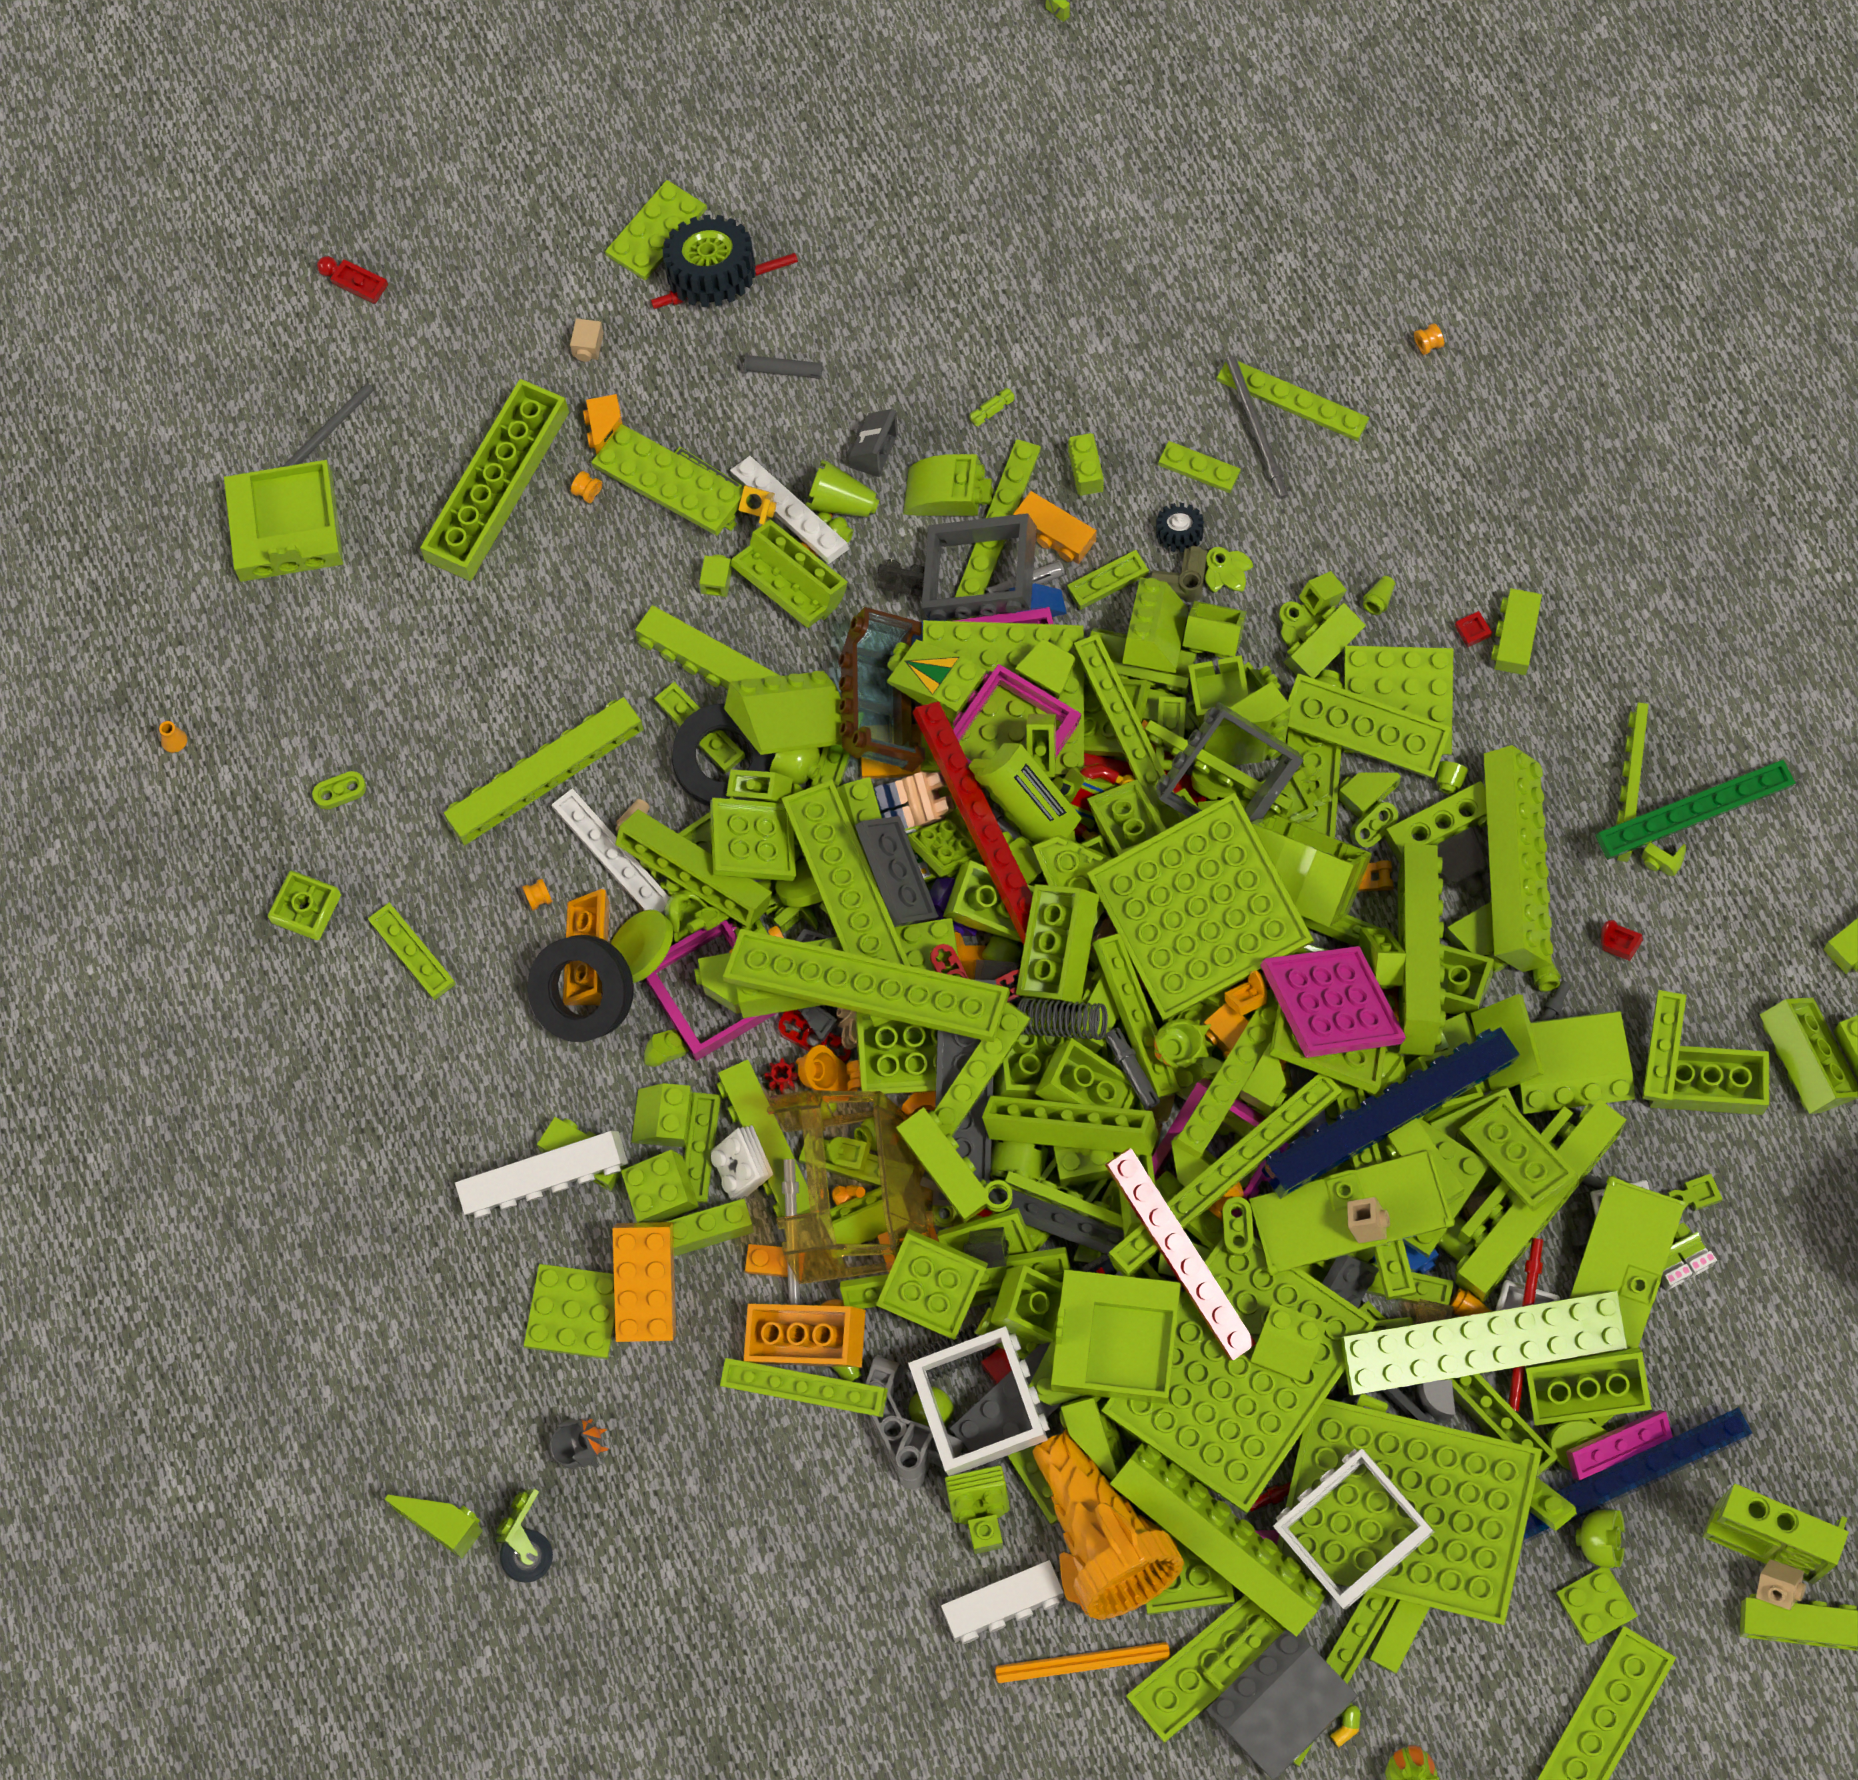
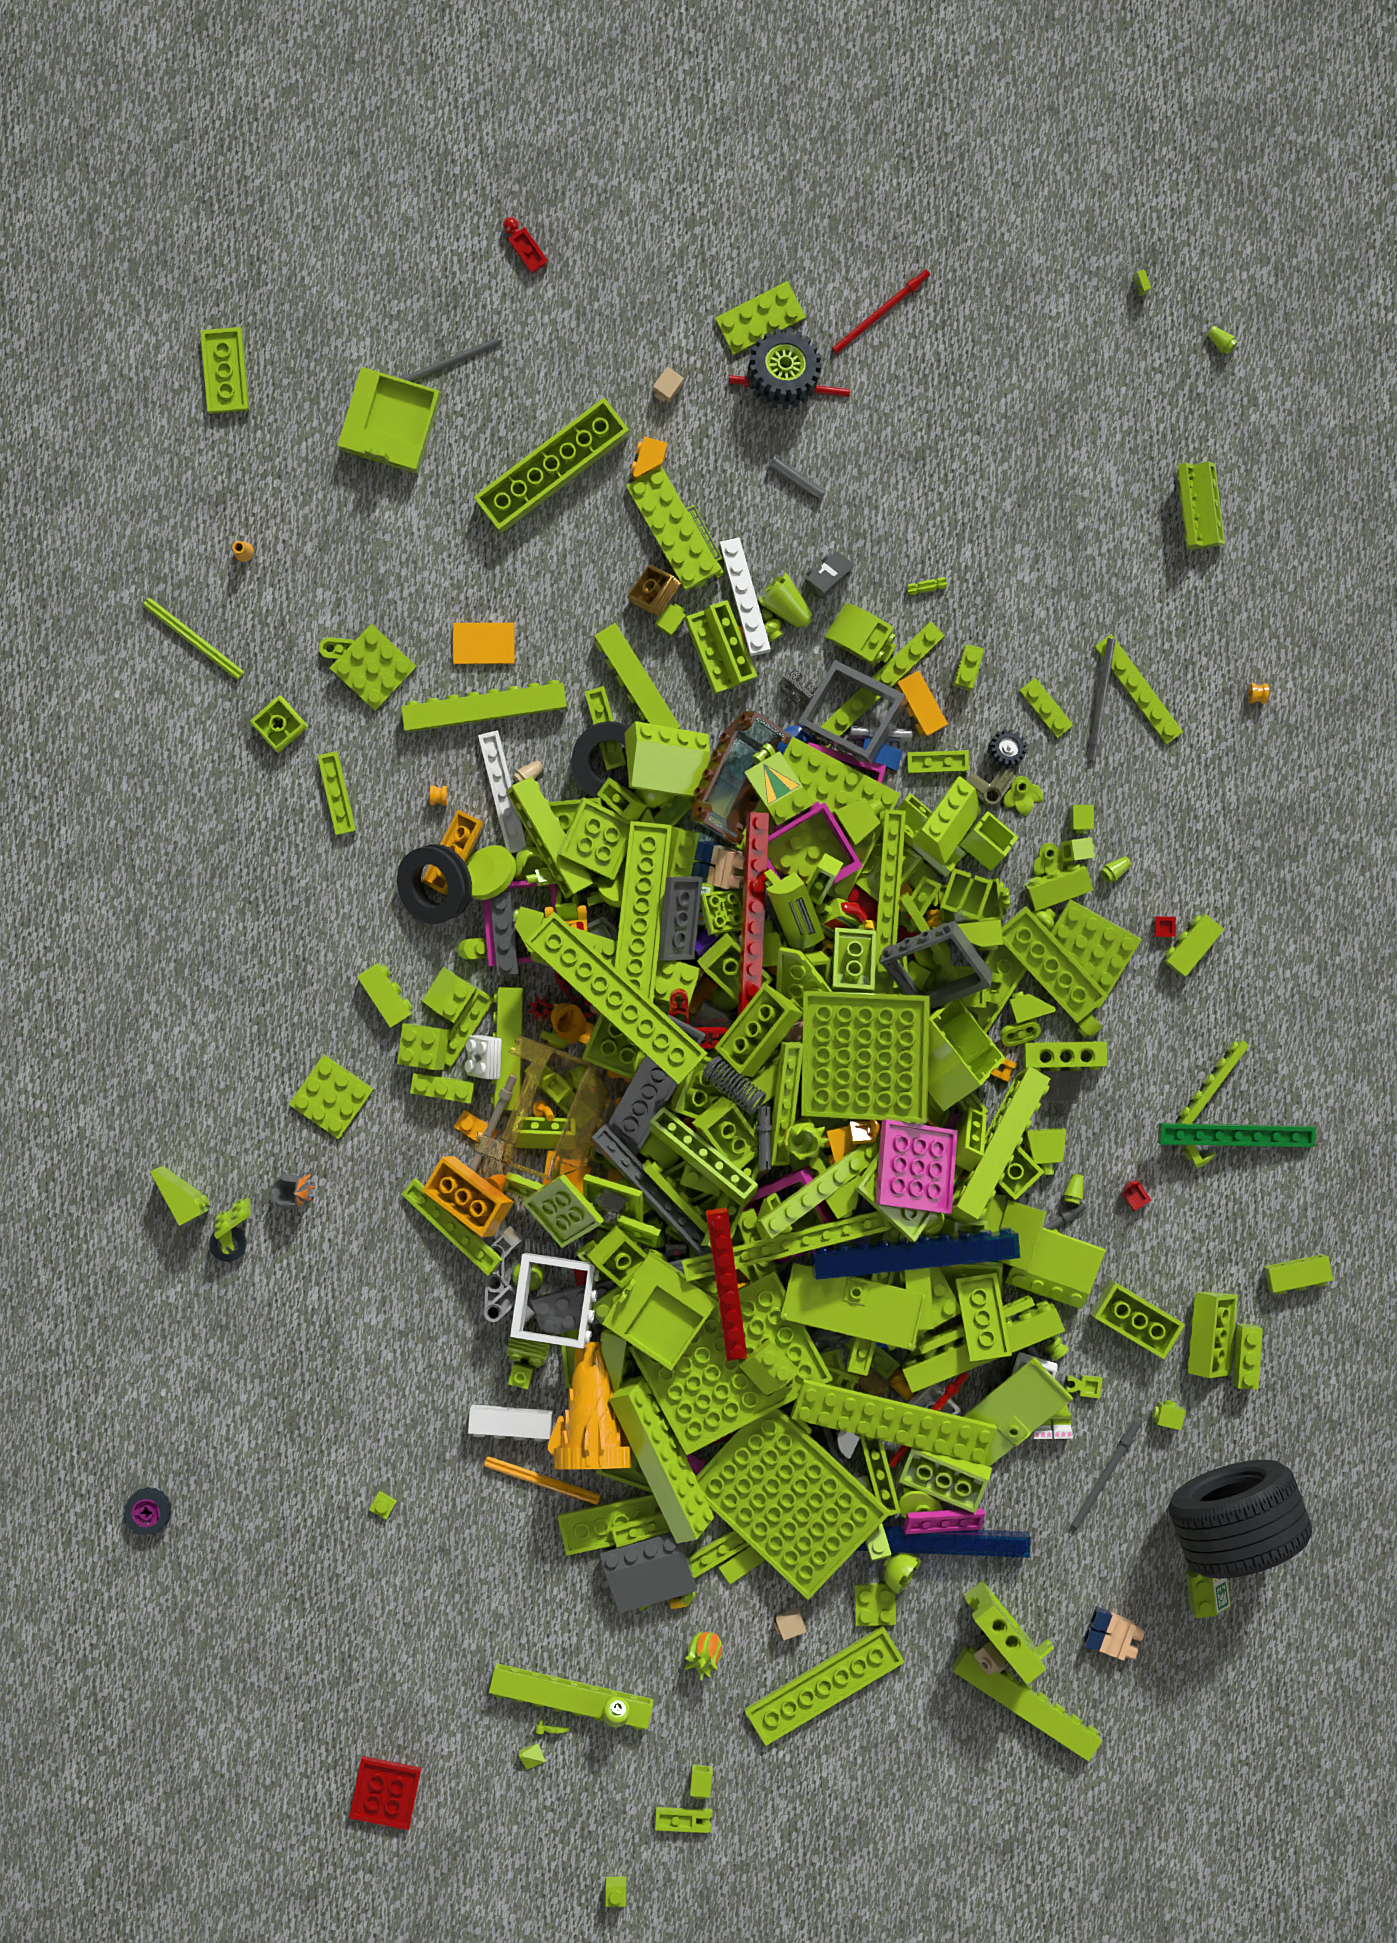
camera: 25 degrees right, 20 degrees up
white brick [455,1131,628,1218] -> none
light orange wheel [570,471,603,503] -> none
light orange brick [612,1222,676,1342] -> none
yellow bracket [738,485,777,525] -> none
lime hinge [896,1107,1013,1223] -> none
lime plate [934,1002,1032,1137] -> none
lime plate [1222,1197,1254,1256] -> none
white window [1273,1449,1435,1610] -> none
tan brick [1347,1197,1390,1243] -> none
lime brick [1484,745,1553,972] -> none
lime plate [1642,990,1687,1104] -> none
none -> lime axle [143,598,244,680]
none -> lime plate [200,327,250,414]
none -> lime plate [330,623,417,710]
none -> light orange tile [453,623,515,664]
none -> dark grey plate [490,892,519,976]
none -> pearl gold brick [627,564,681,616]
none -> tan brick [774,1607,806,1640]
none -> red bar [832,269,931,354]
none -> lime wheel [1043,1335,1069,1361]
none -> lime brick [1070,805,1094,834]
none -> dark grey bar [1072,1421,1141,1528]
none -> lime brick [1152,1400,1186,1430]
none -> lime brick [1177,461,1225,550]
none -> lime cone [1207,326,1238,355]

